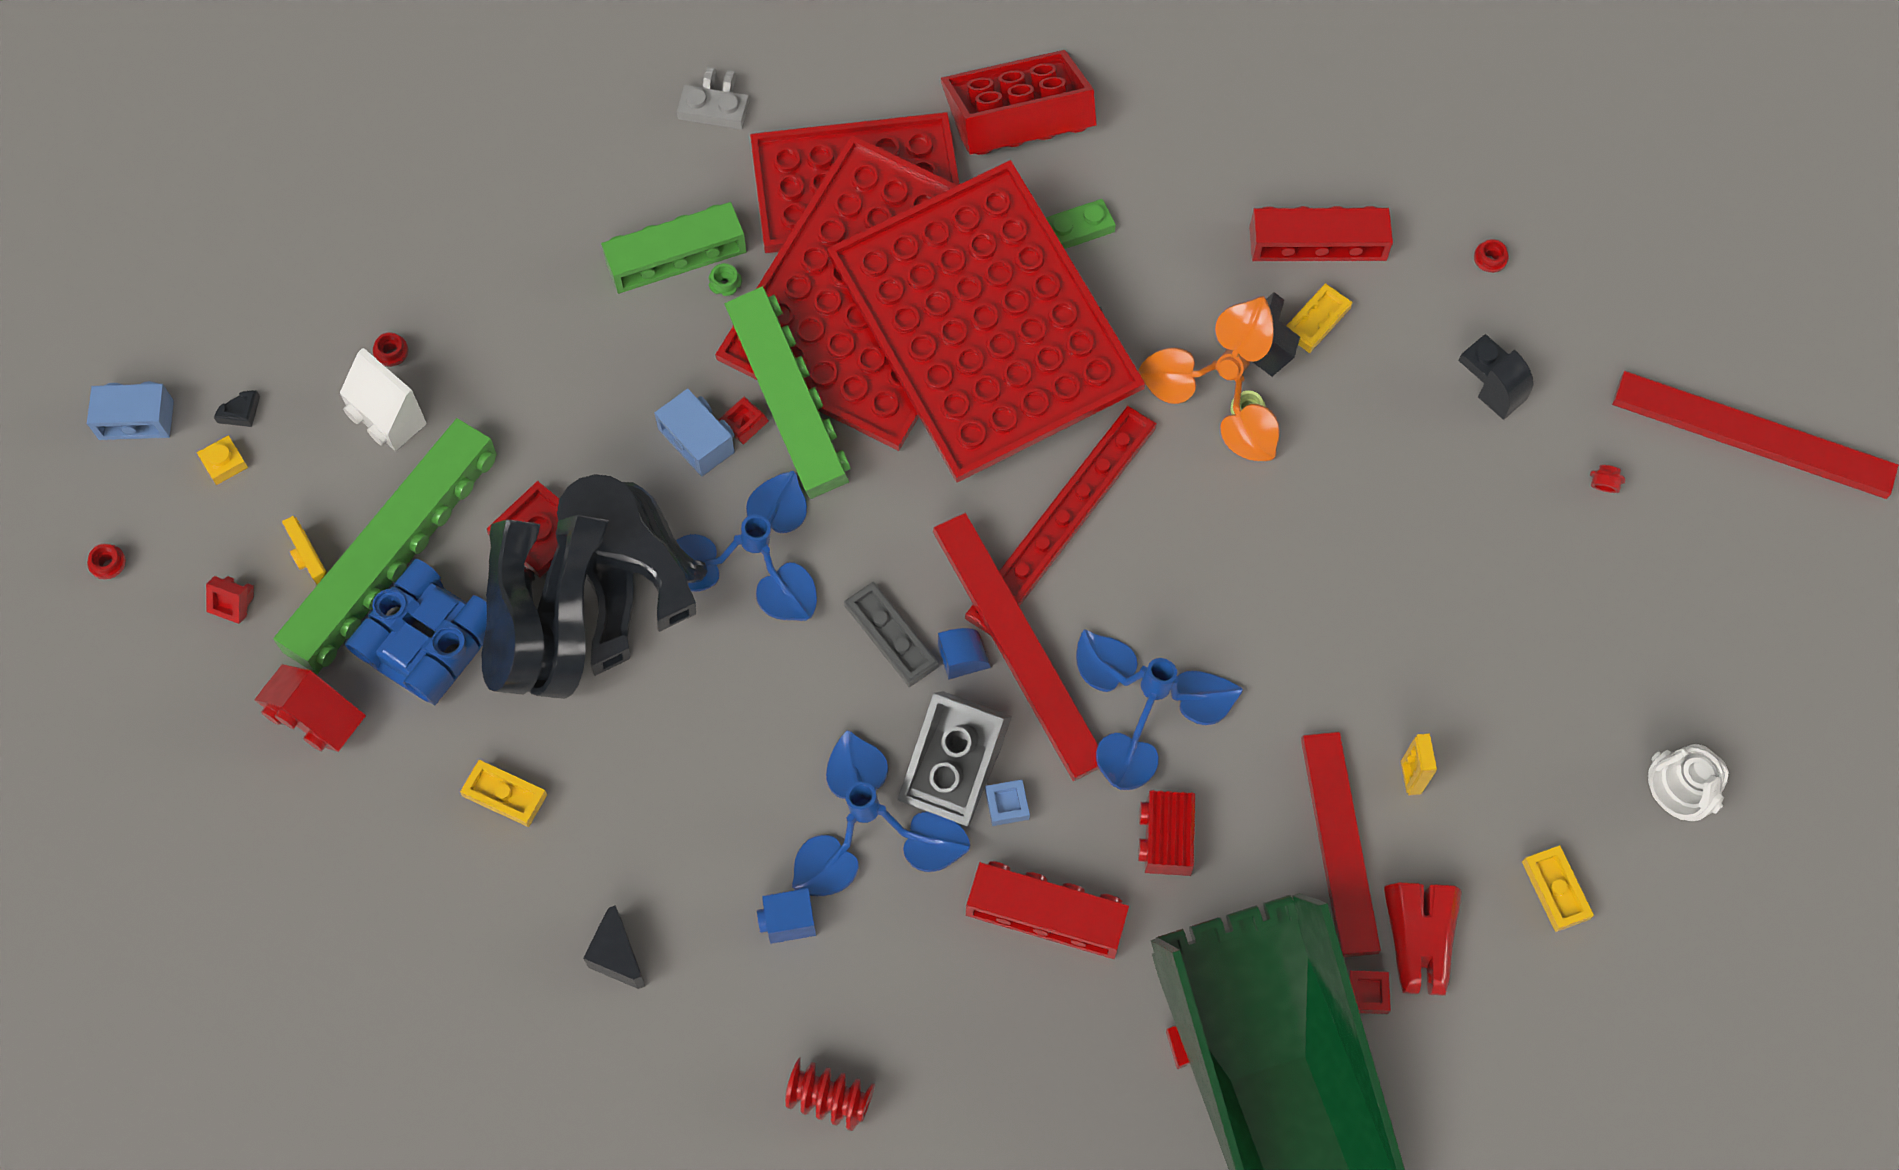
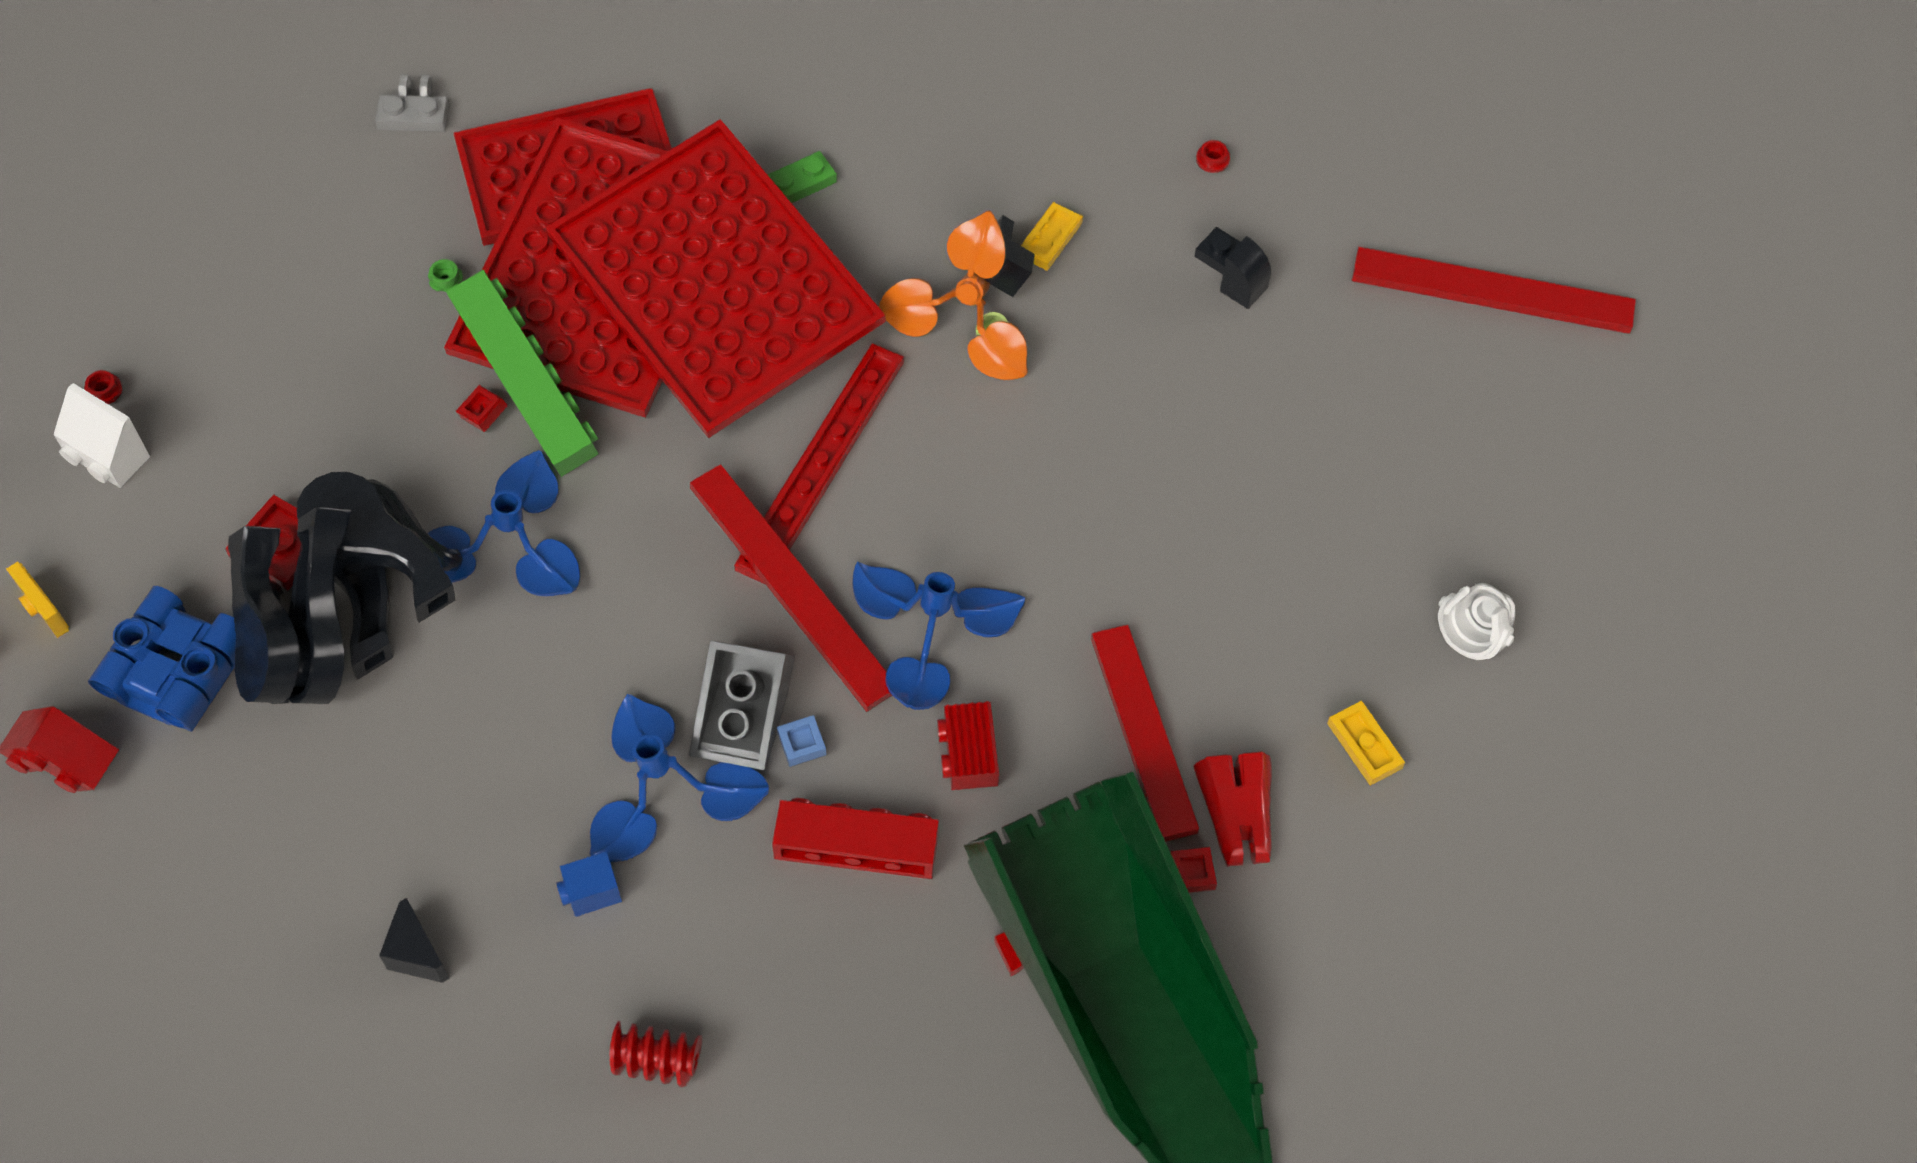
camera: 10 degrees left, 5 degrees down
bright green brick [273,418,497,675] -> none
yellow plate [460,760,547,827] -> none
bright green brick [601,202,747,294] -> none
medium blue brick [654,388,735,477] -> none
dark grey tile [844,581,939,687] -> none
blue brick [938,628,991,680] -> none
red slope [941,50,1097,155] -> none
red brick [1249,206,1393,261] -> none
yellow plate [1400,733,1437,796] -> none
red plate [1590,465,1625,493] -> none

